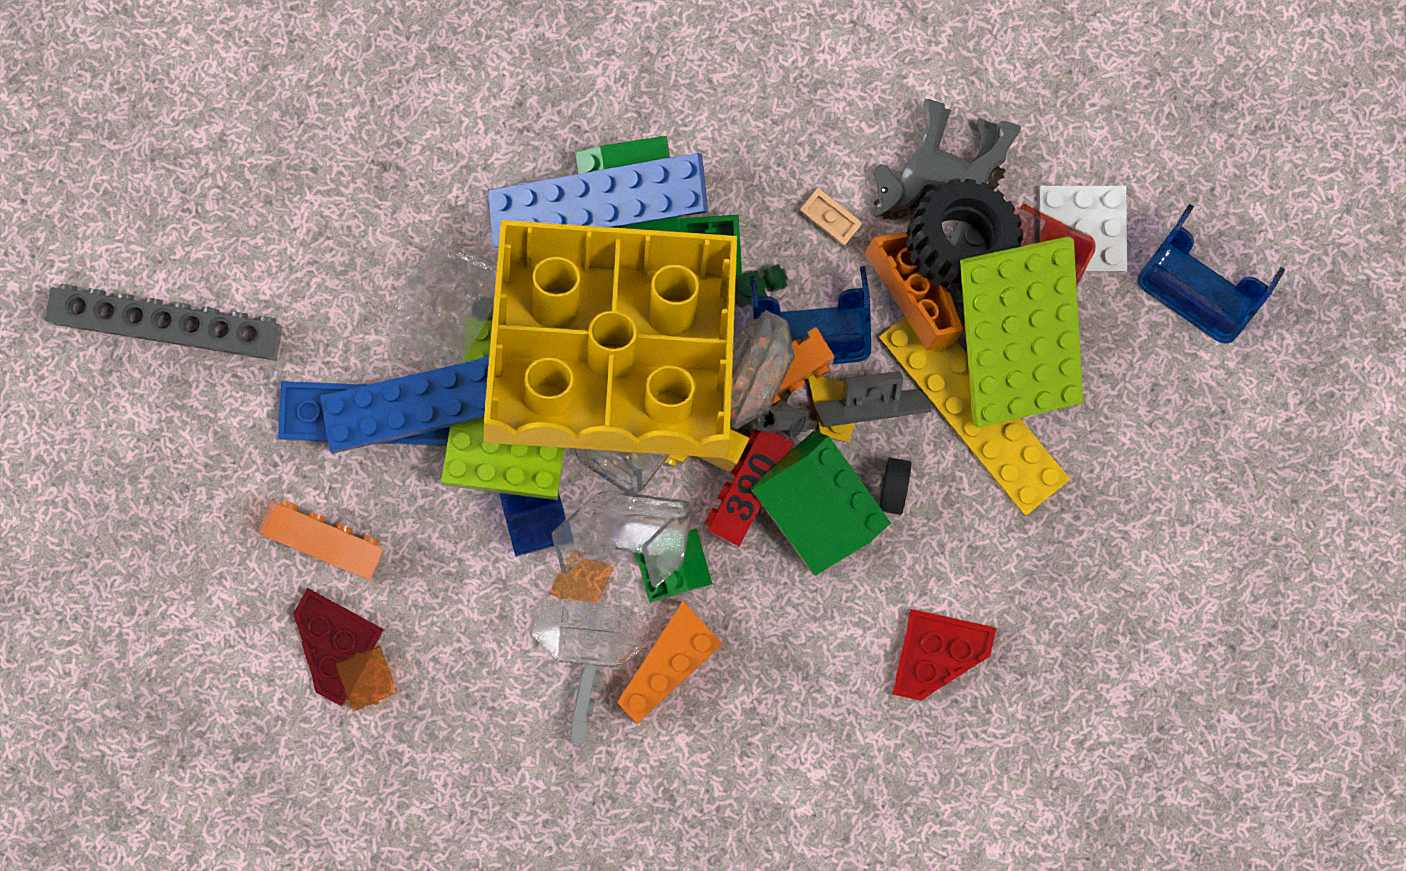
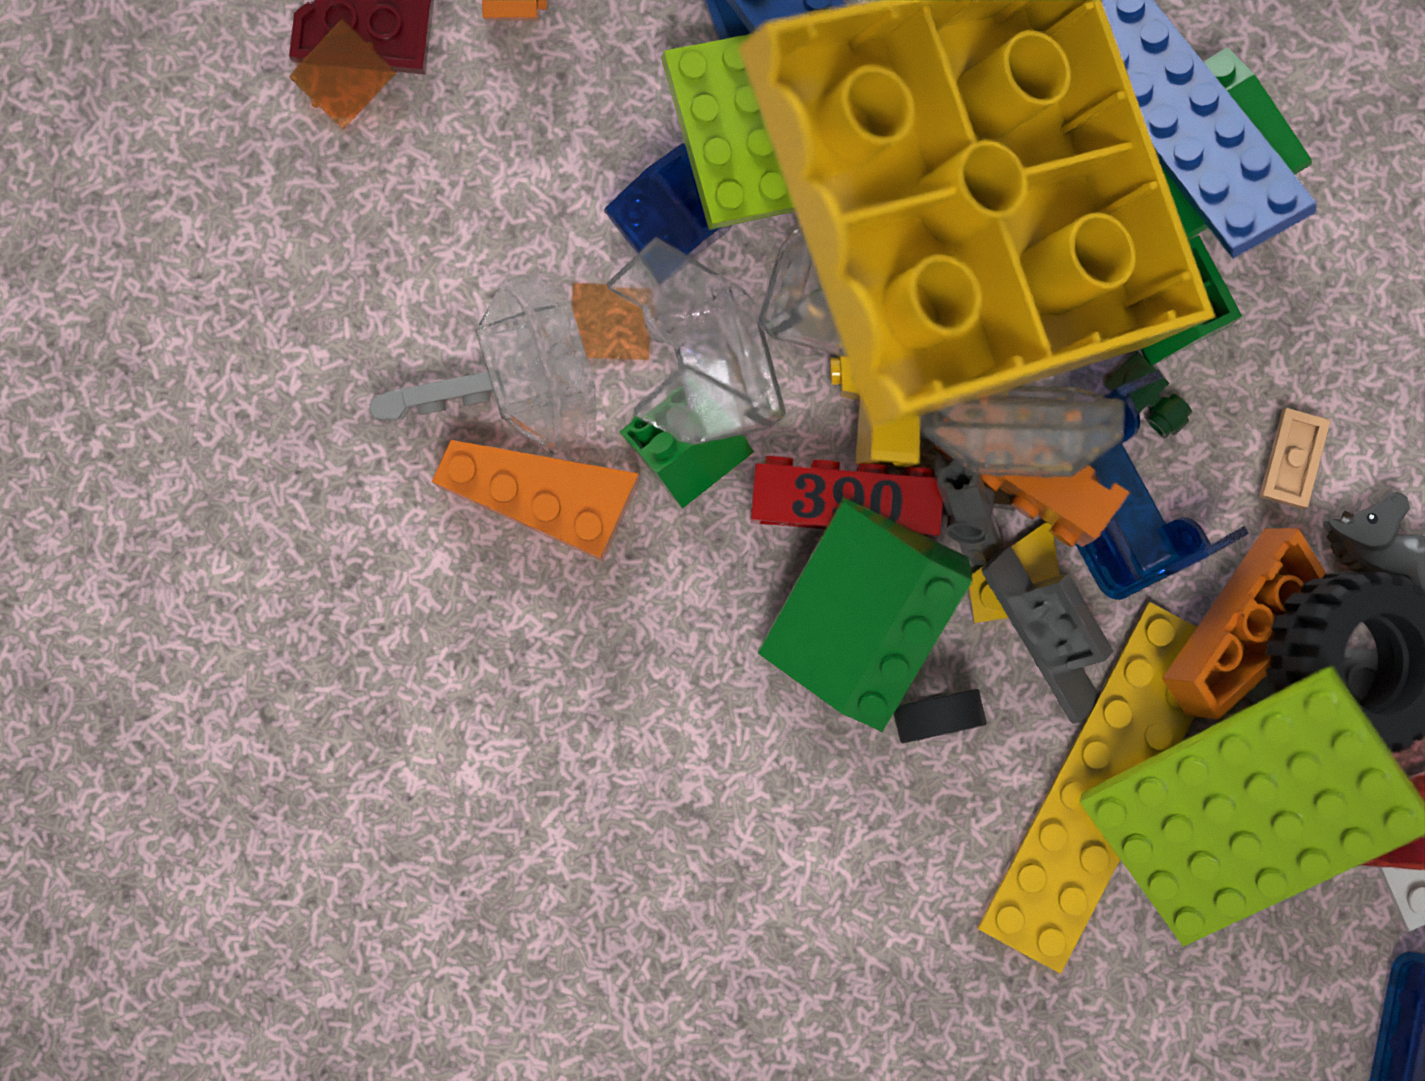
camera: 70 degrees right, 0 degrees up
red plate [892,609,996,701] -> none

